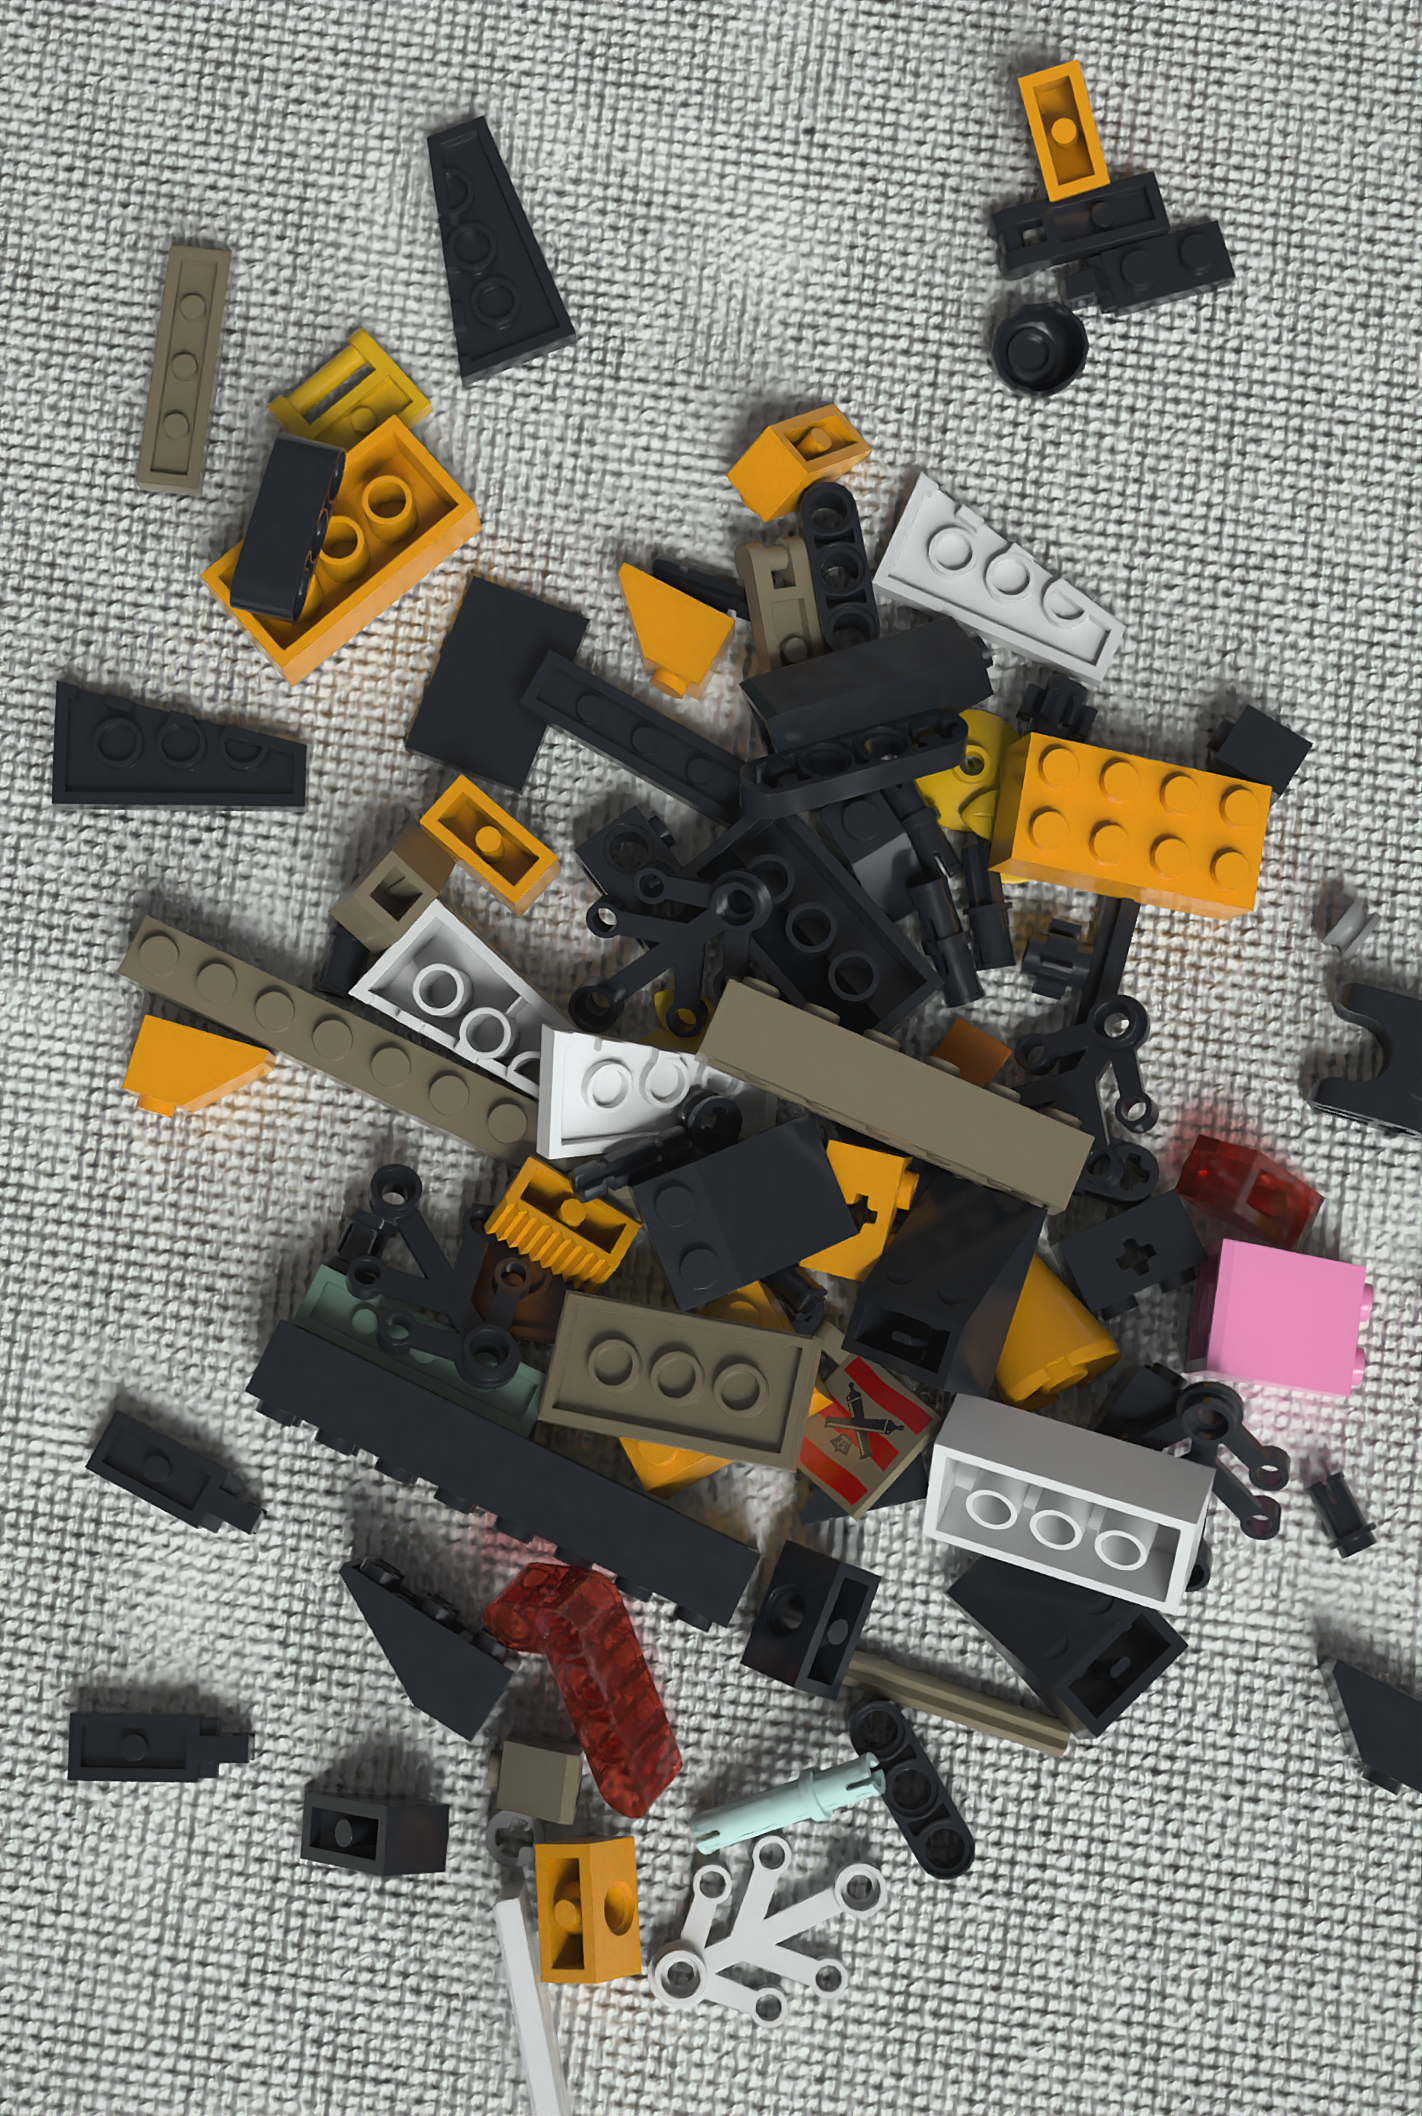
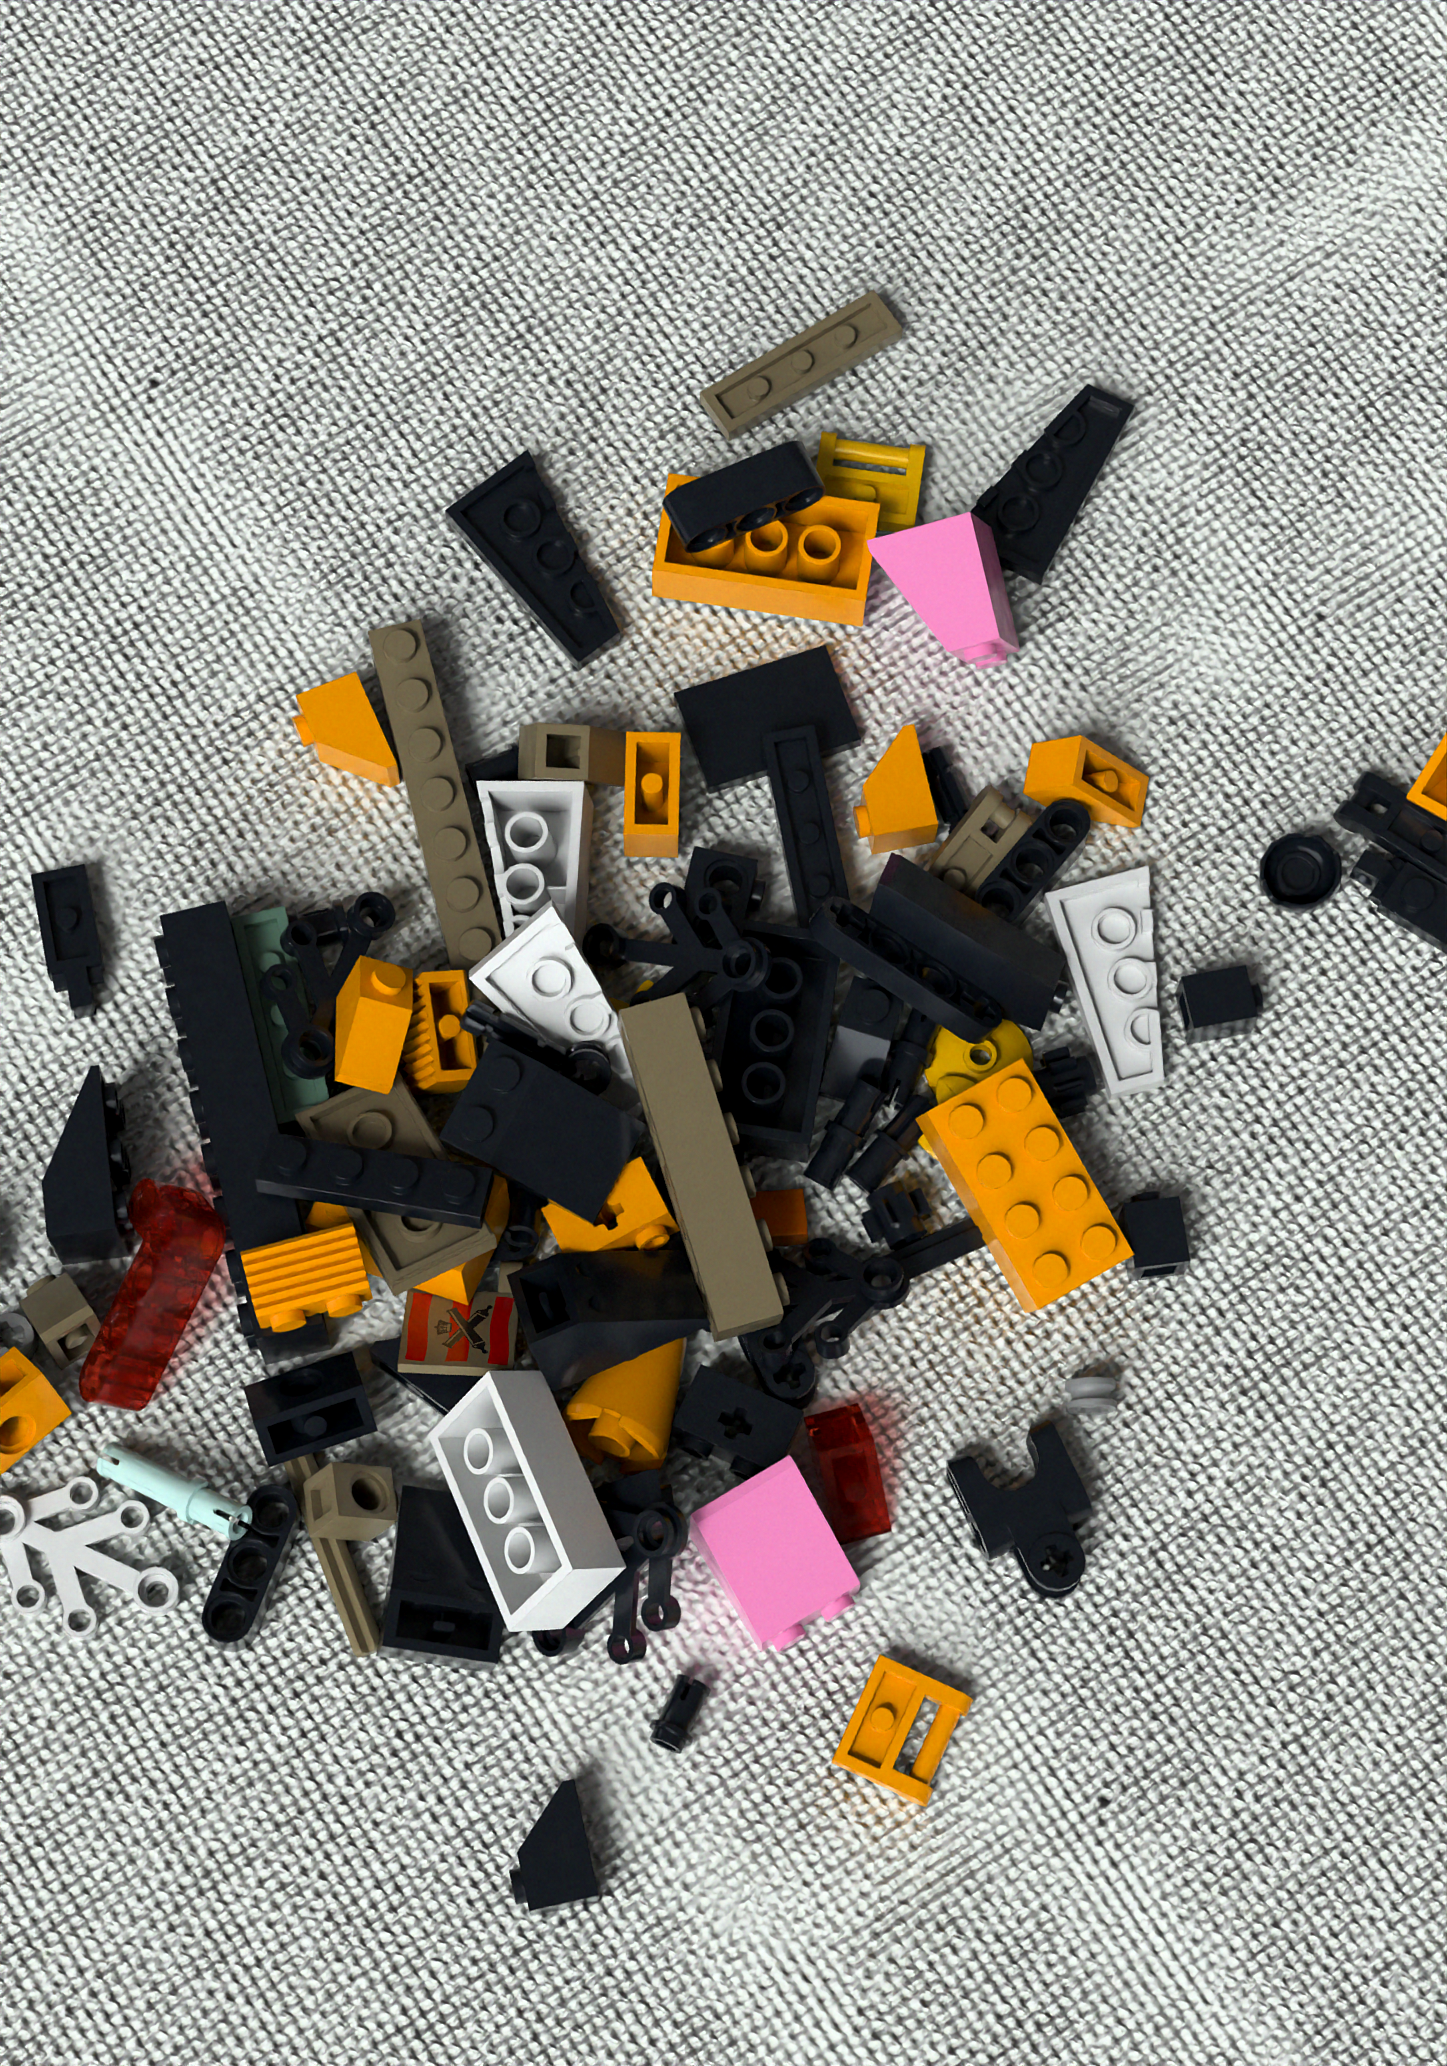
camera: 50 degrees right, 10 degrees down
none -> light orange brick [240,1222,373,1332]
none -> black plate [255,1132,494,1229]
none -> dark tan brick [303,1462,399,1542]
none -> light orange slope [335,955,413,1095]
none -> bright pink slope [867,512,1020,669]
none -> black brick [1175,965,1264,1045]

